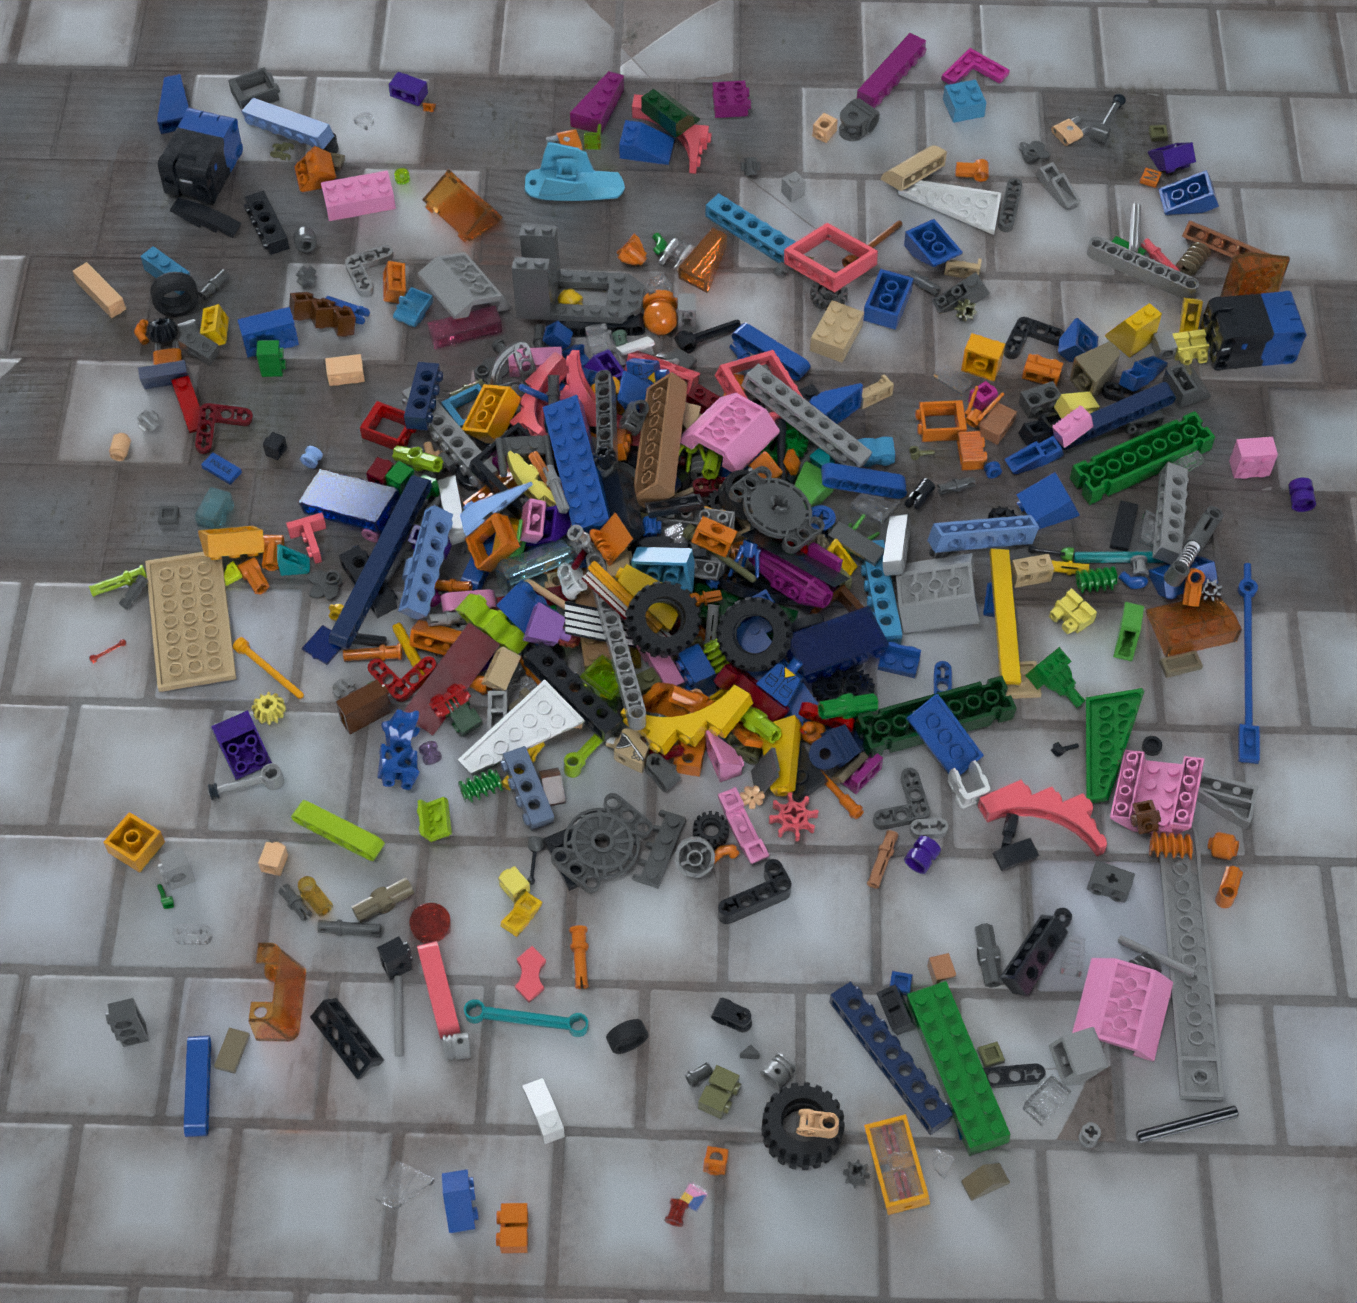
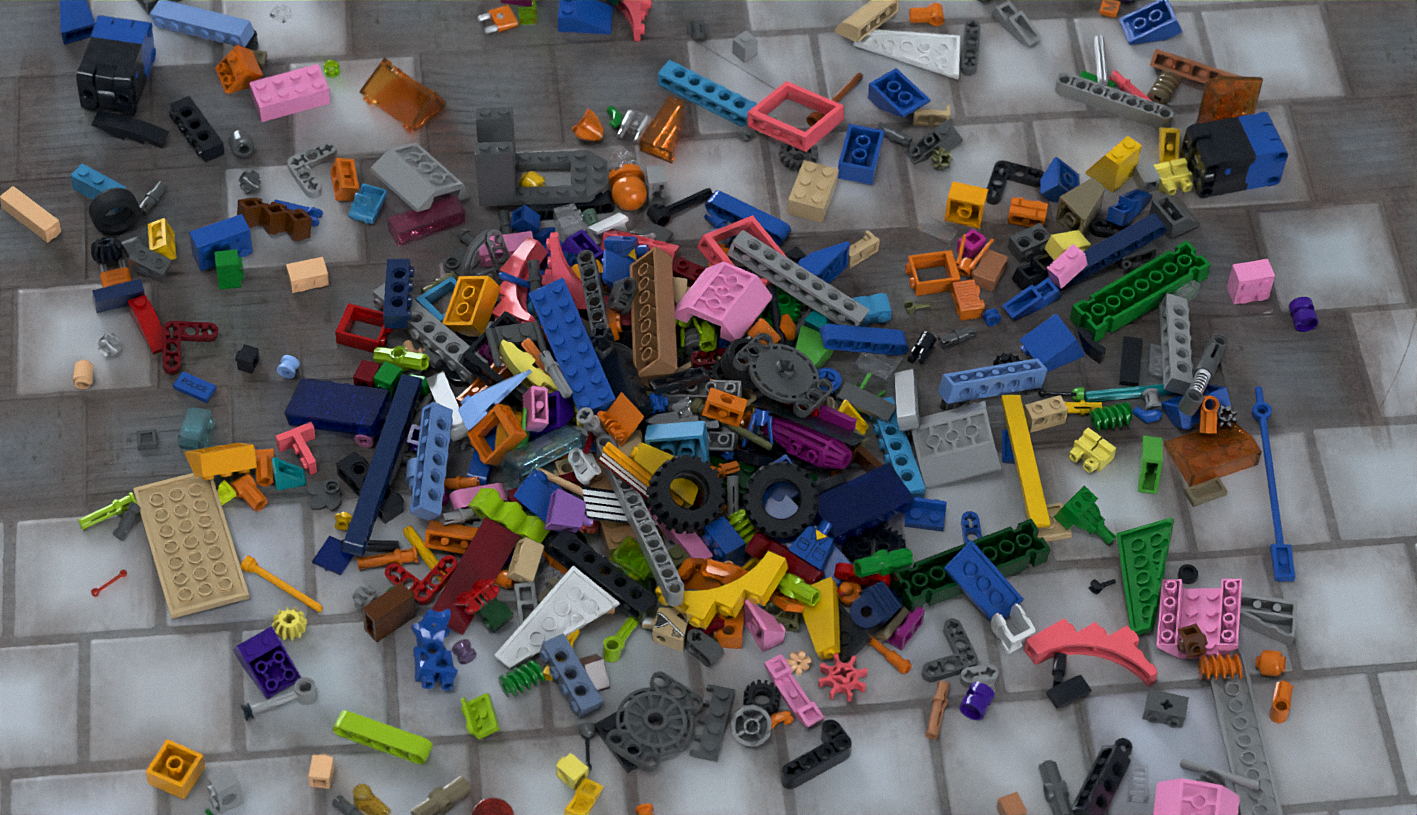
camera: 10 degrees left, 5 degrees down
orange arm [134,319,149,345] -> none
olive piece [270,142,294,161] -> none
medium azure piece [525,142,625,201] -> none
dark grey window [751,747,780,792] -> none
none -> black slope [1078,327,1106,364]

